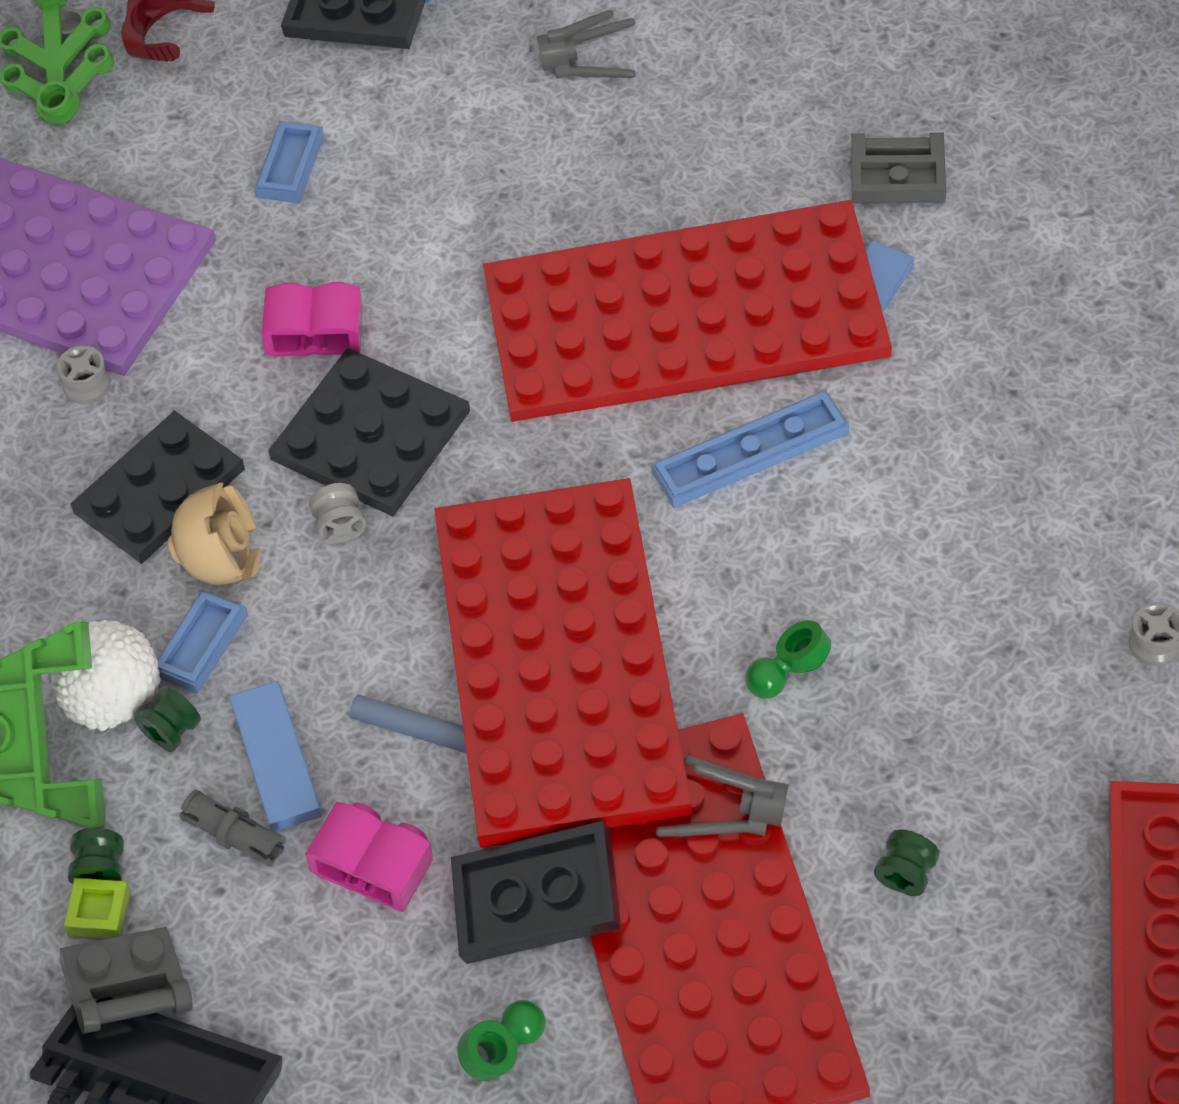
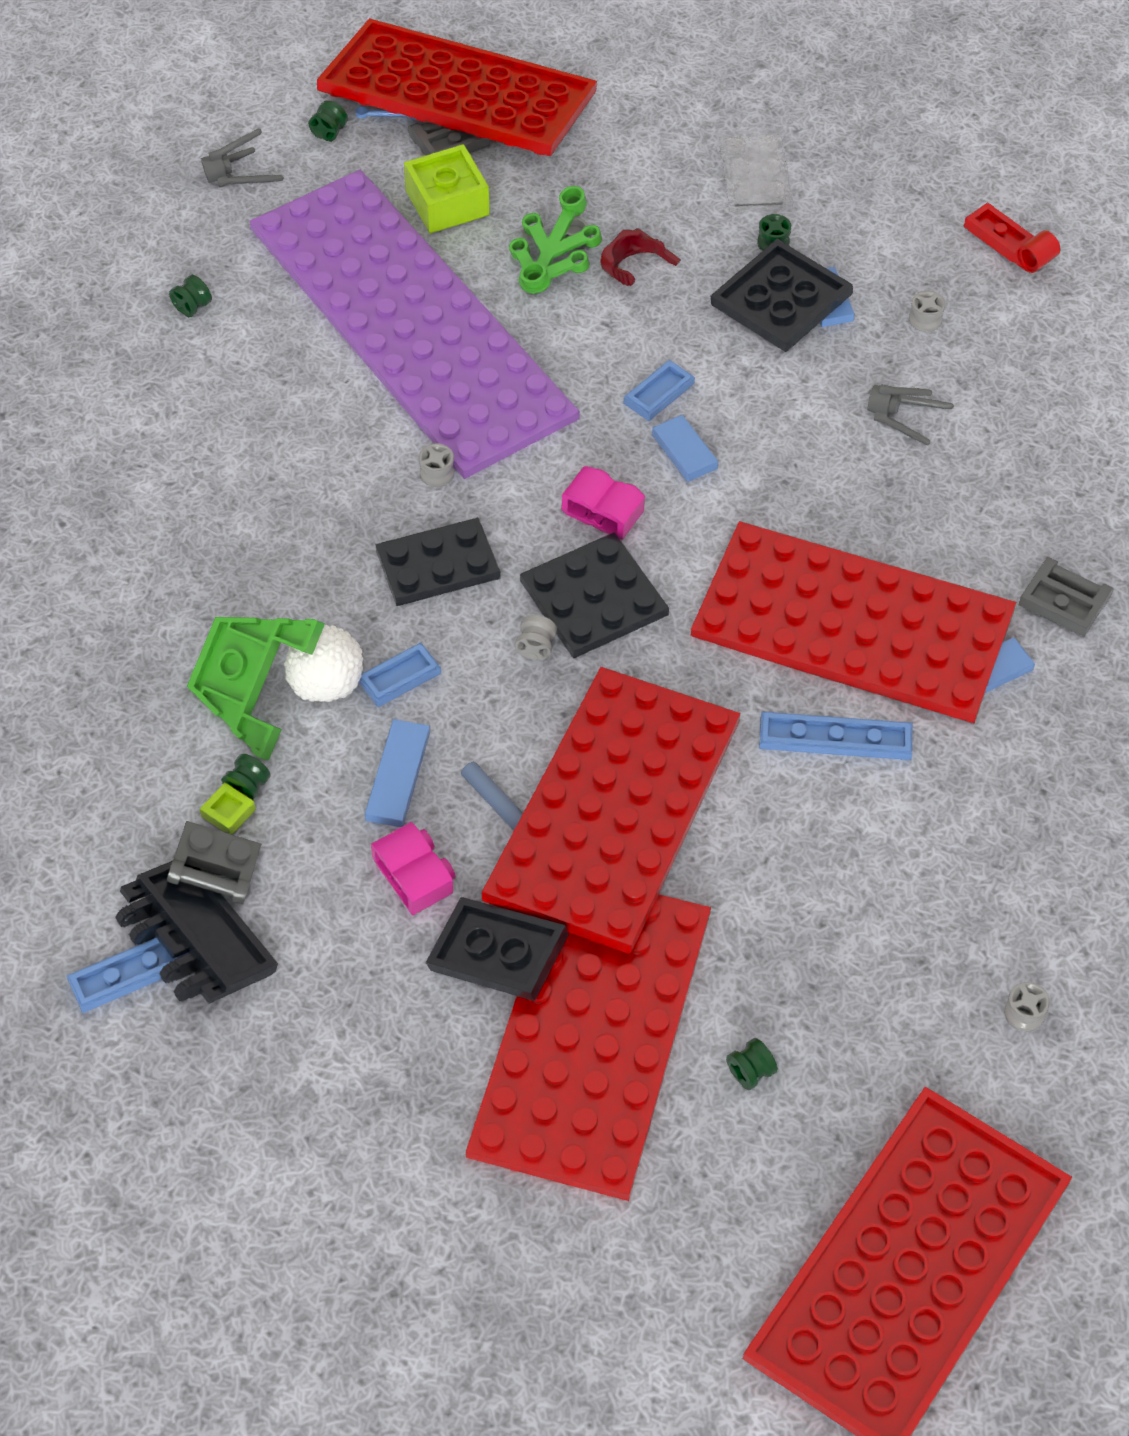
camera: 25 degrees right, 0 degrees up
dark green wheel [134,687,201,752] -> none
tan cylinder [168,483,260,585] -> none
dark grey pin [179,790,286,867] -> none
green plate [457,1000,546,1081] -> none
dark grey plant [655,755,789,837] -> none
green plate [745,620,831,699] -> none
none -> medium blue tile [652,415,718,482]

